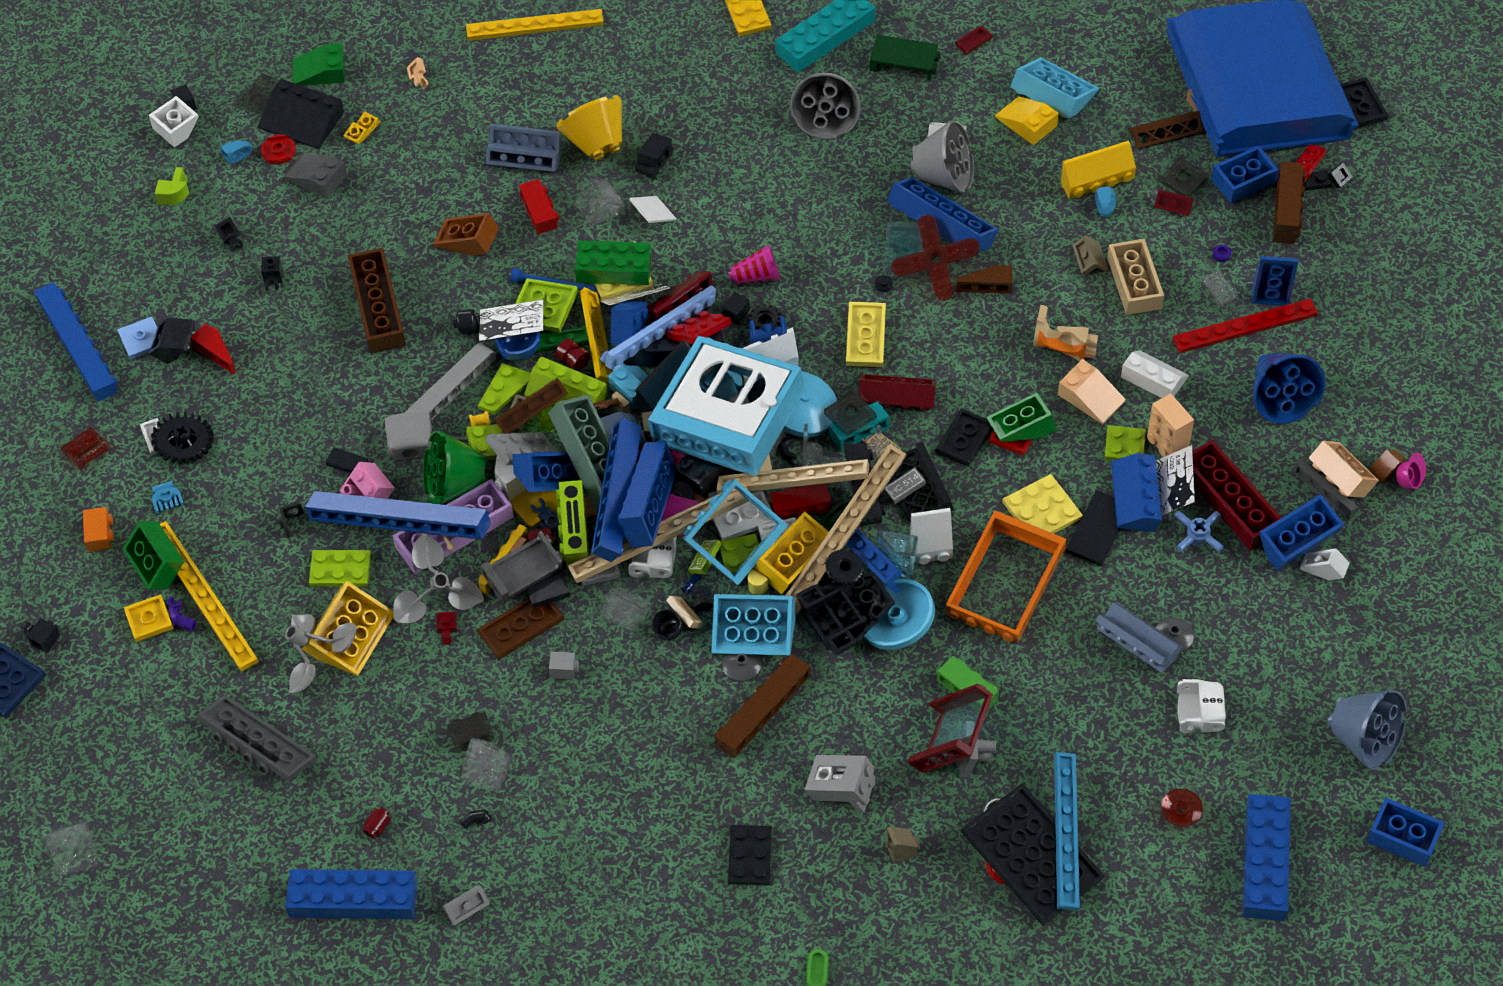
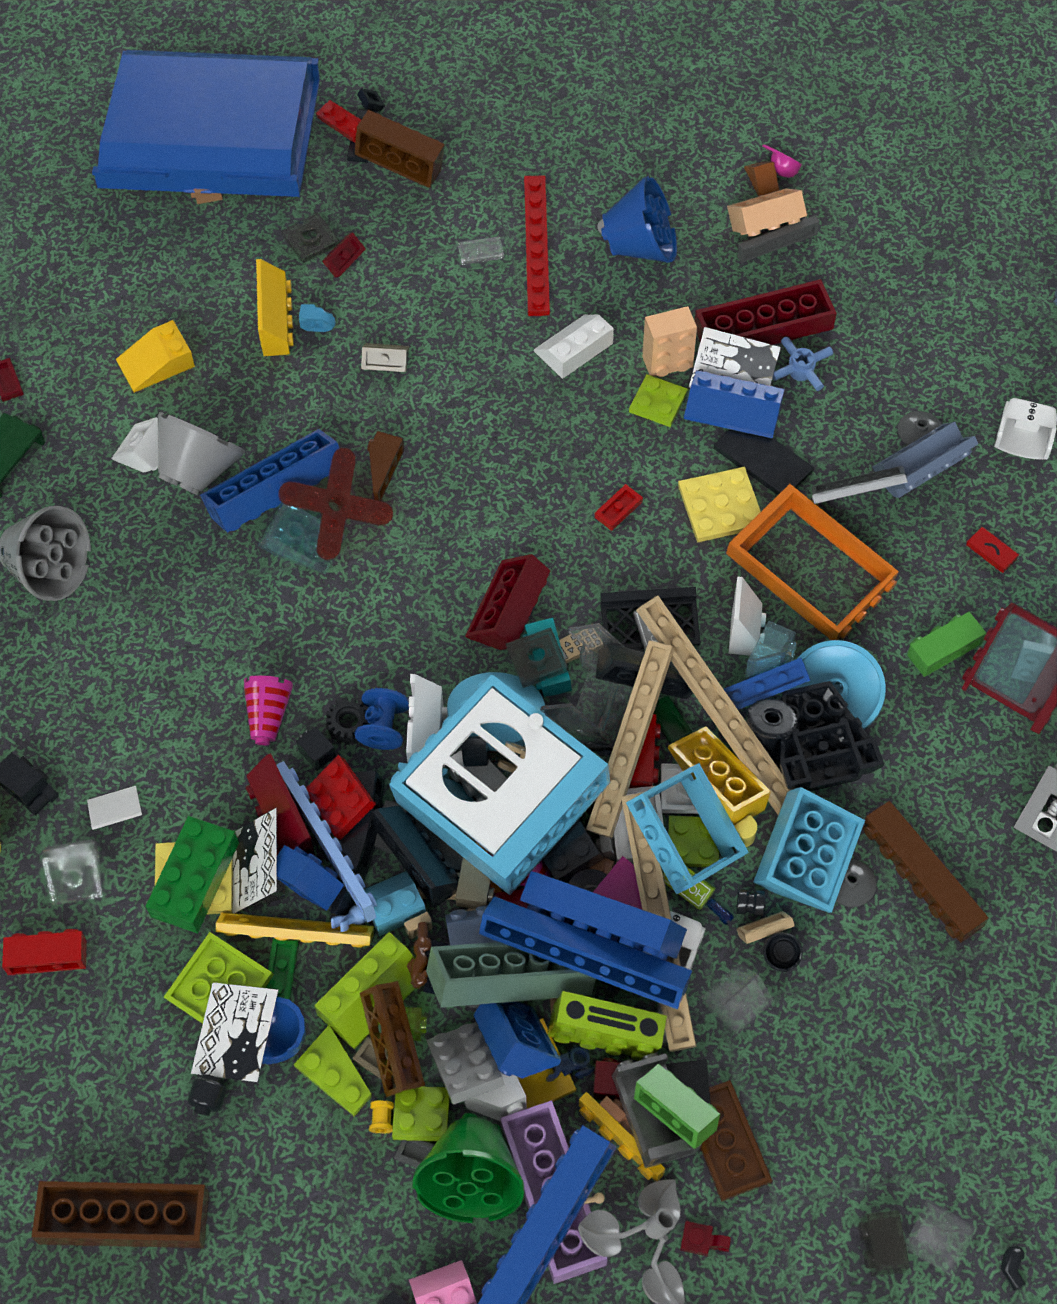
camera: 75 degrees left, 5 degrees up
light grey piece [385,412,432,461] -> none
light grey beam [405,343,496,420] -> none
dark orange slope [433,213,499,256] -> none
blue piece [510,268,597,292] -> none
light grey brick [549,652,579,679] -> none
dark red wheel [555,338,590,372] -> none
light yellow plate [846,302,886,367] -> none
black plate [874,275,893,292] -> none
black tile [935,408,993,467] -> none
green slope [986,393,1057,442] -> none
medium azure slope [1011,57,1099,118] -> none
tan hips [1033,305,1098,362] -> none
light nougat slope [1058,359,1126,424] -> none
tan brick [1107,239,1164,315] -> none
reddish brown fence [1128,111,1204,148] -> none
blue brick [1211,146,1279,203] -> none
dark purple tile [1213,245,1231,262] -> none
blue slope [1252,256,1299,306] -> none
blue slope [1259,494,1345,571] -> none
white slope [1299,549,1349,580] -> none
black plate [1341,77,1388,127] -> none
none -> bright green brick [634,1064,720,1149]
none -> tile [812,466,908,504]
none -> red tile [966,527,1019,573]

